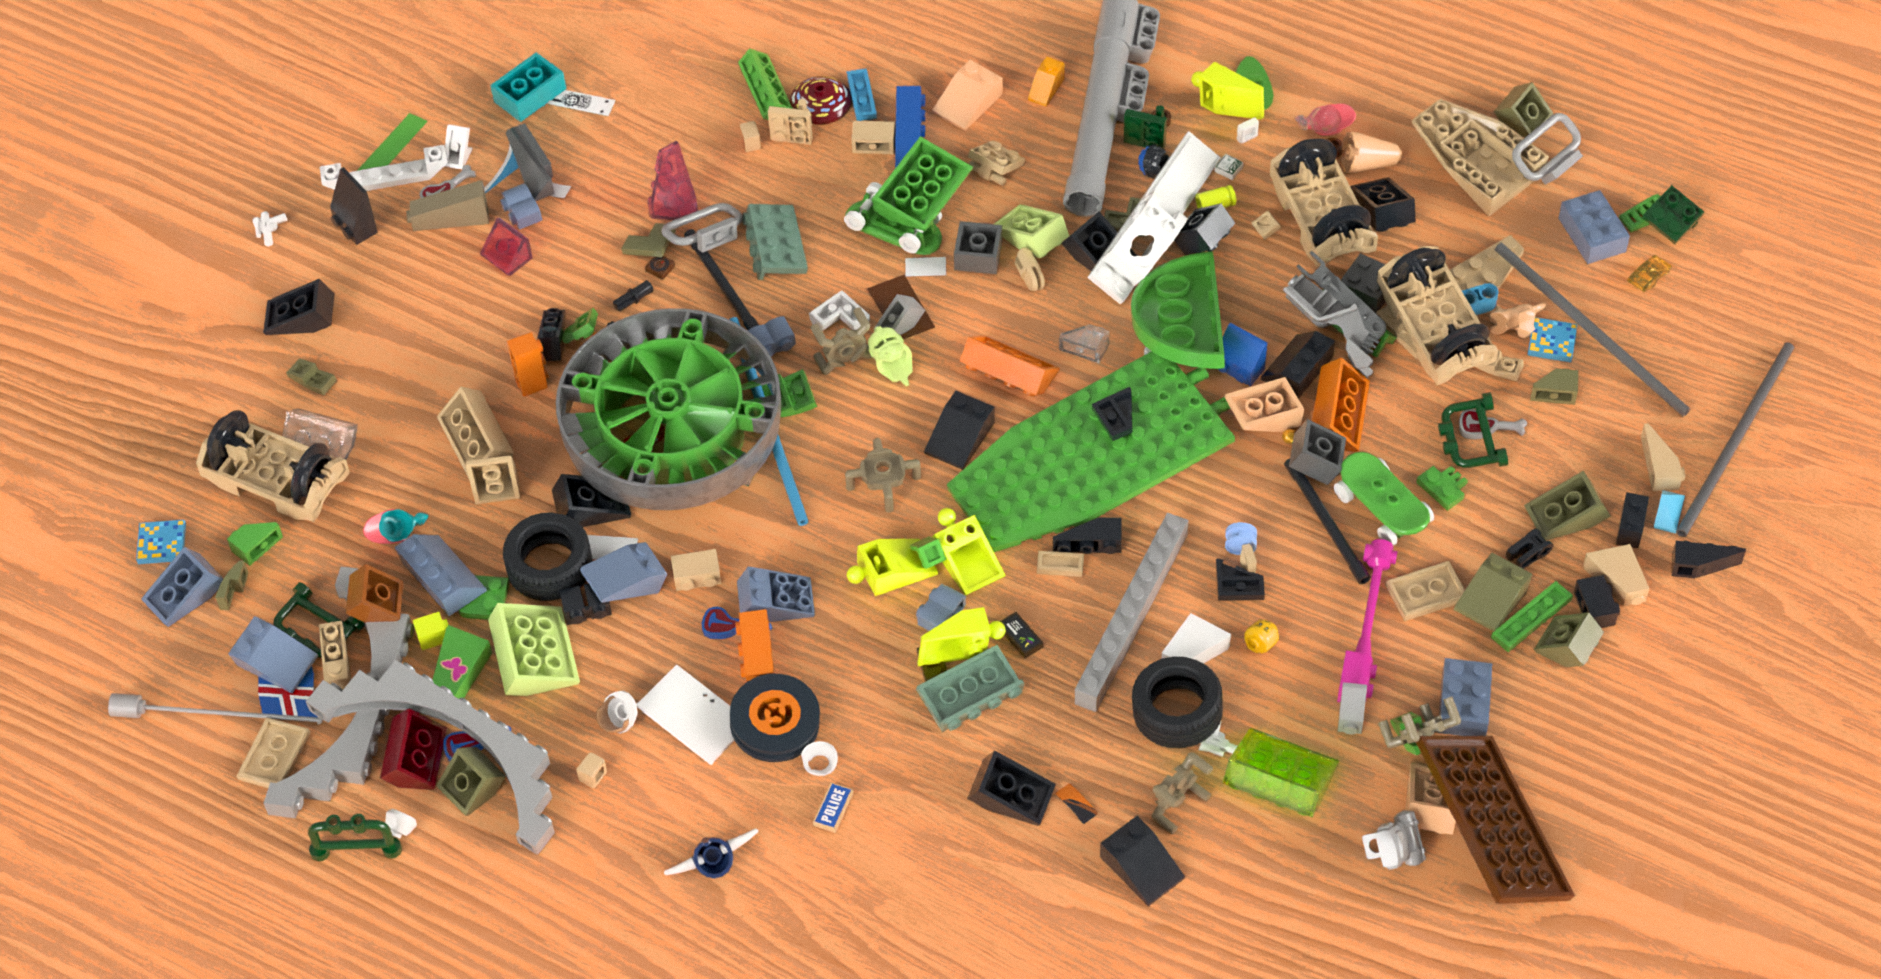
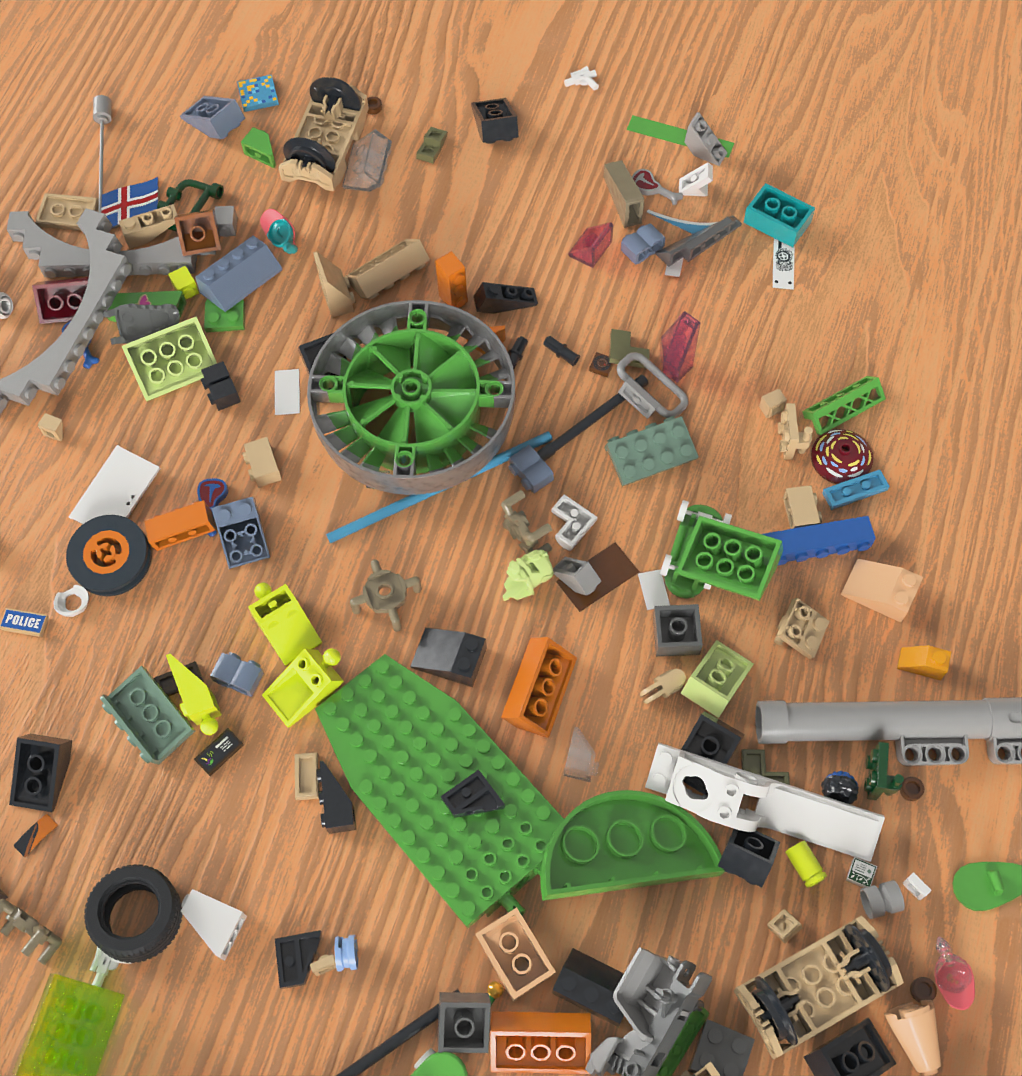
camera: 80 degrees right, 10 degrees up
olive slope [215,560,249,611] -> none
sand blue slope [228,616,318,693] -> none
white slope [320,145,447,191] -> none
black slope [330,167,378,245] -> none
olive slope [436,747,506,816] -> none
black tyre [503,512,593,601] -> none
bright green hinge [562,308,598,343] -> none
sand blue slope [580,542,667,603] -> none
white piece [596,691,638,734] -> none
bright green slope [761,369,817,418] -> none
bright green panel [910,536,946,569] -> none
light grey brick [1075,512,1188,712] -> none
neon yellow slope [1191,62,1264,120] -> none
blue slope [1218,323,1267,387] -> none
yellow head [1244,619,1279,654] -> none
none -> dark grey animal [103,304,180,345]
none -> light grey slope [684,112,727,166]
none -> light grey wheel [860,880,905,919]

